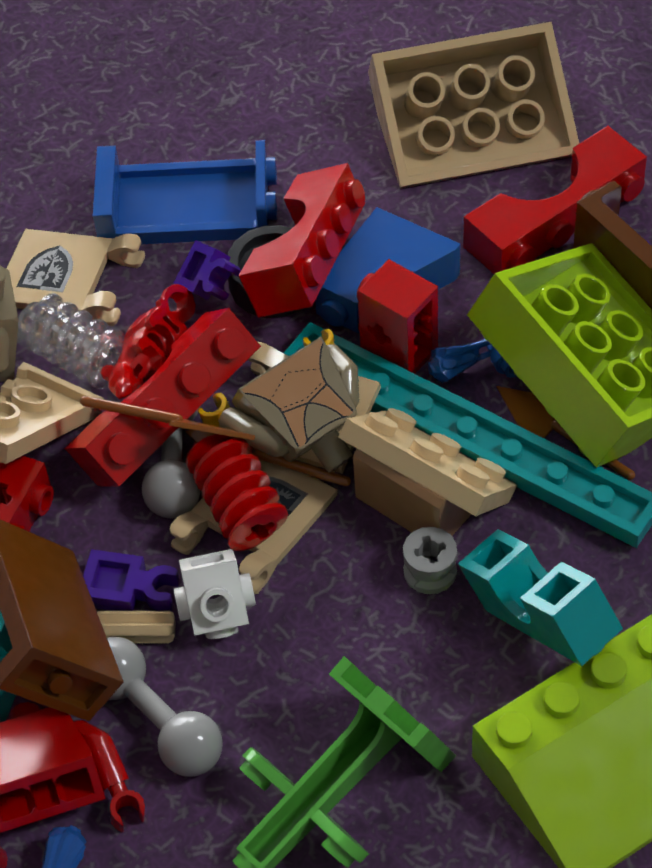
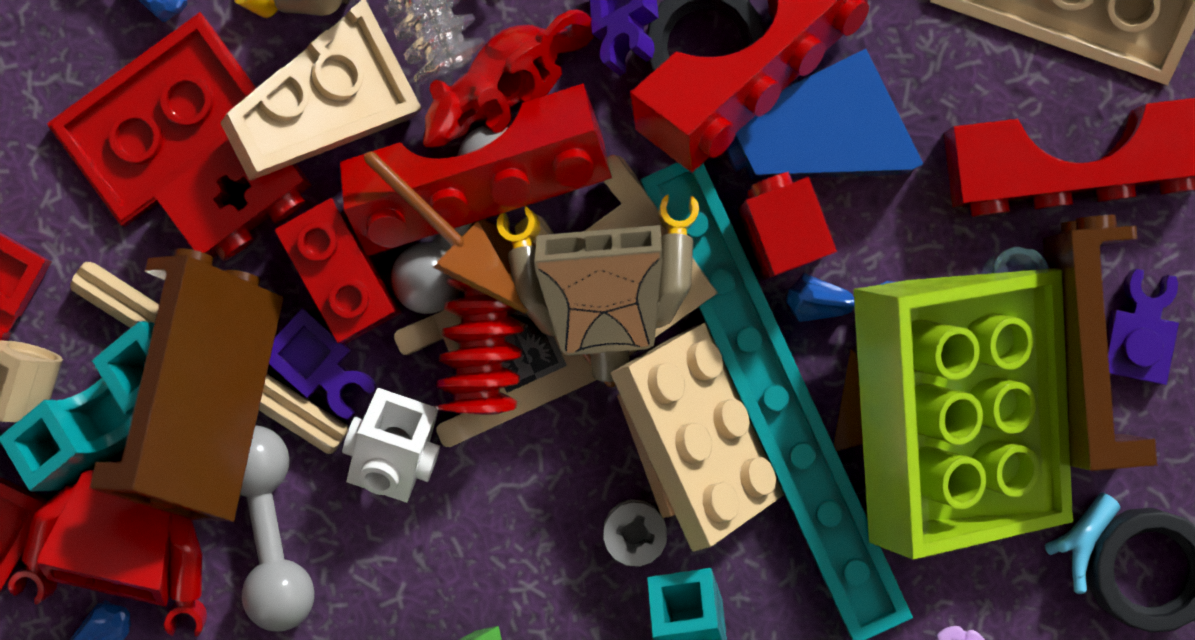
camera: 30 degrees right, 35 degrees up
none -> red brick [274,198,402,344]

